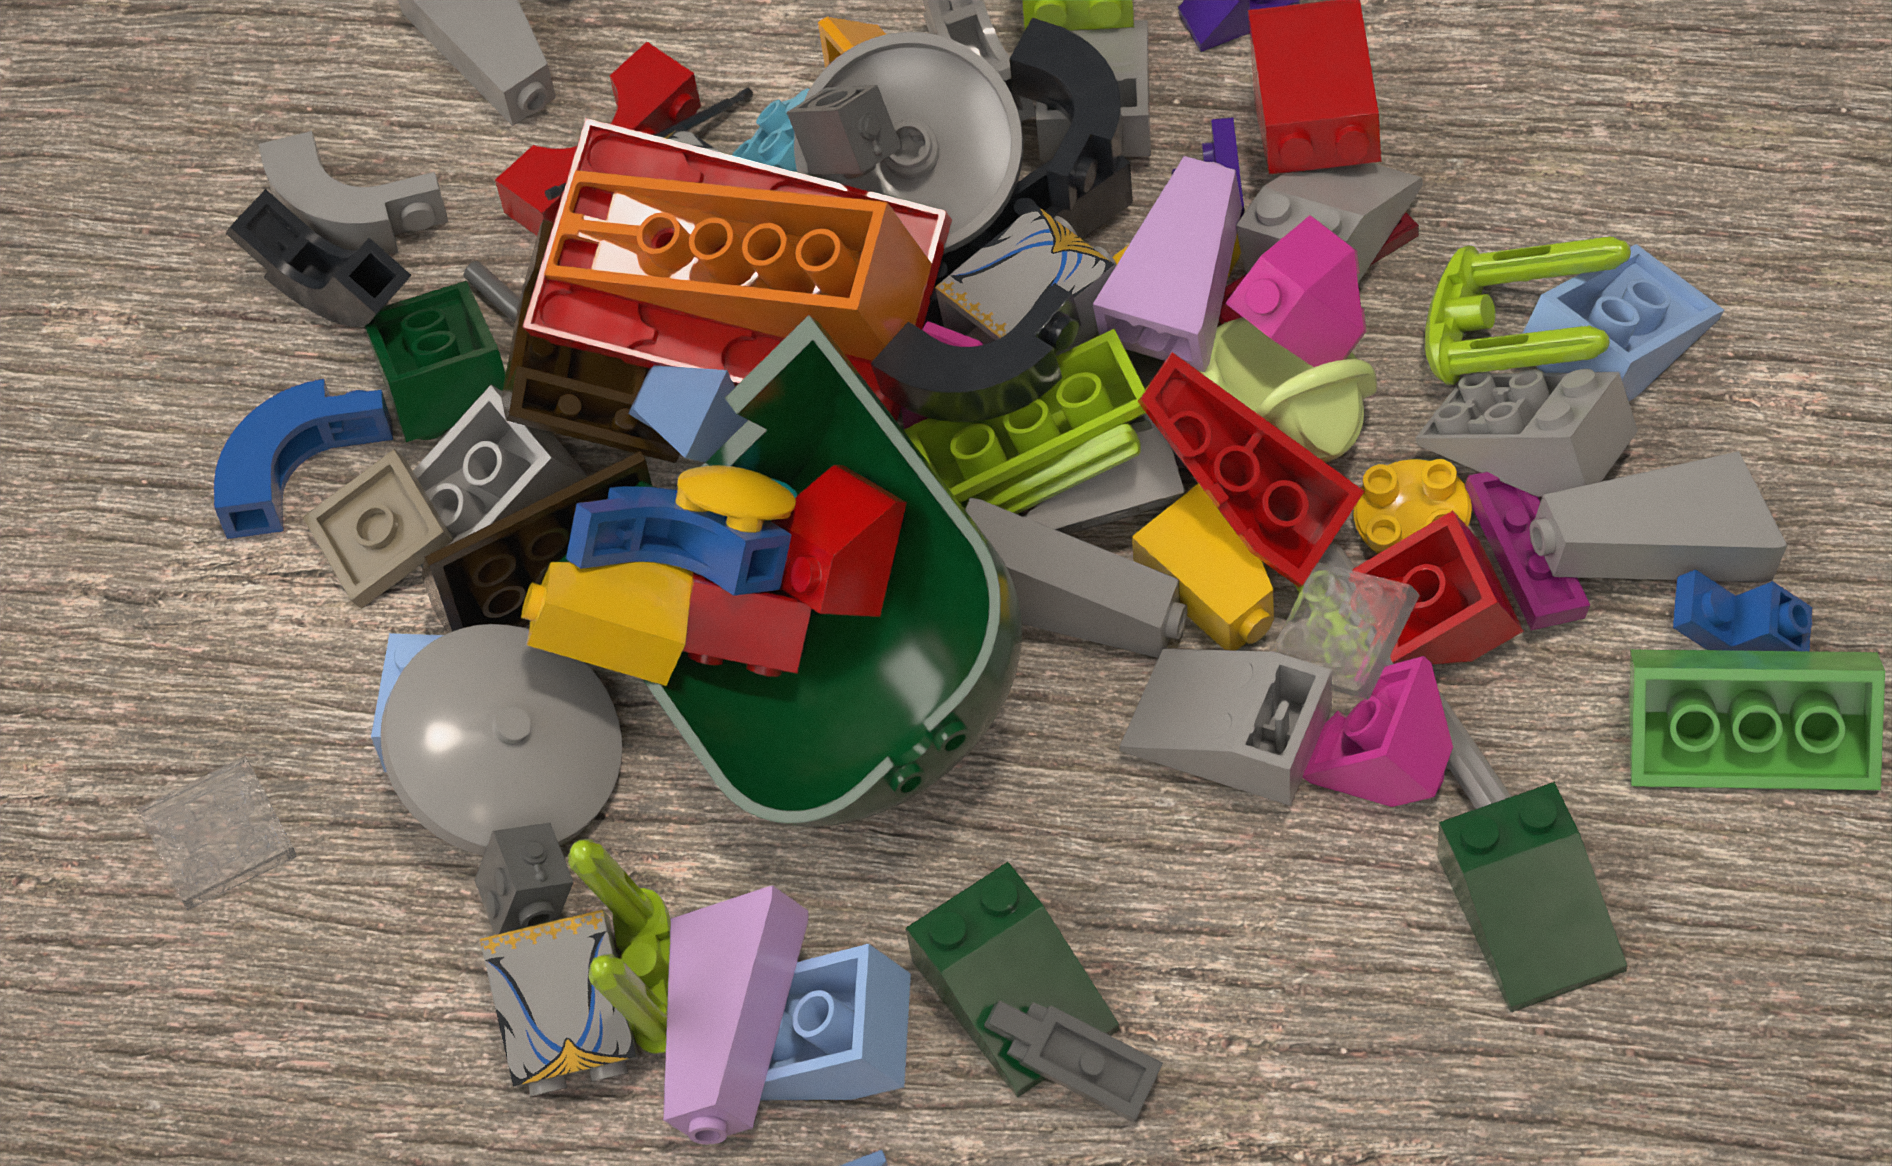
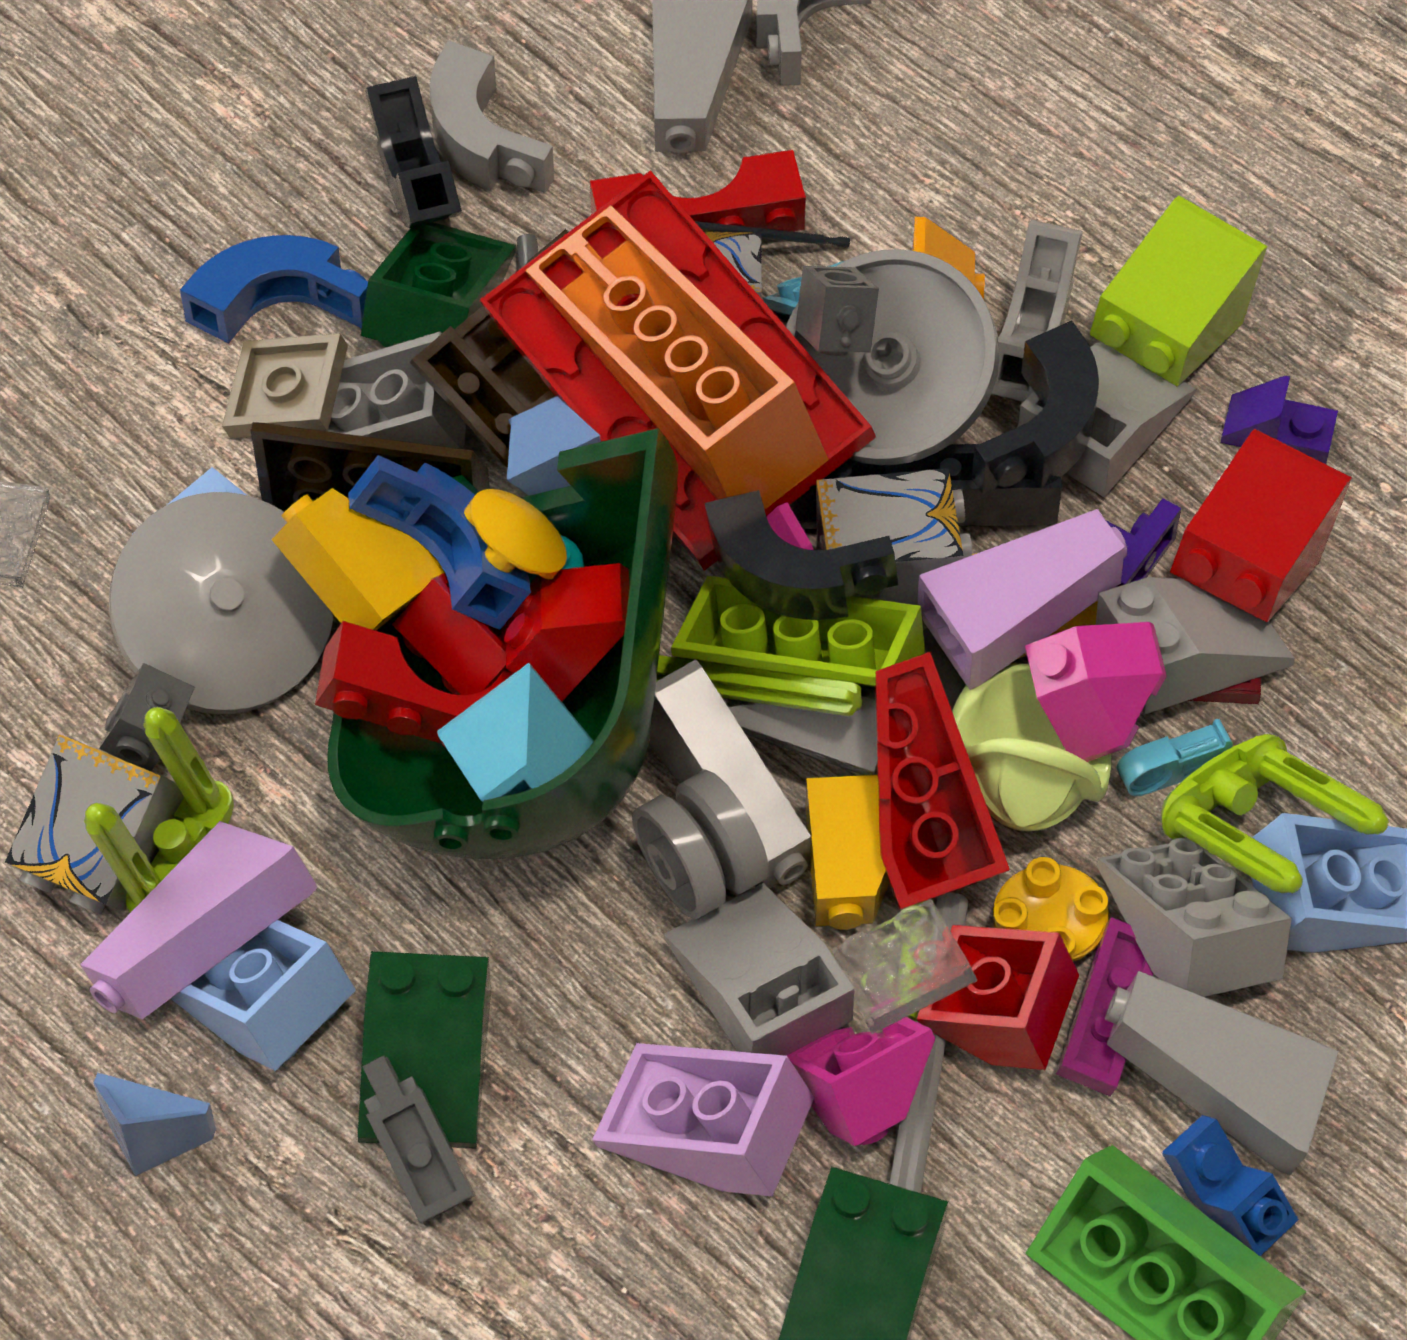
camera: 30 degrees right, 0 degrees up
none -> red arch [315,621,513,748]
none -> medium azure slope [437,663,594,802]
none -> lavender slope [592,1043,815,1197]
none -> light grey wheel [632,769,769,920]
none -> medium azure piece [1116,719,1233,796]

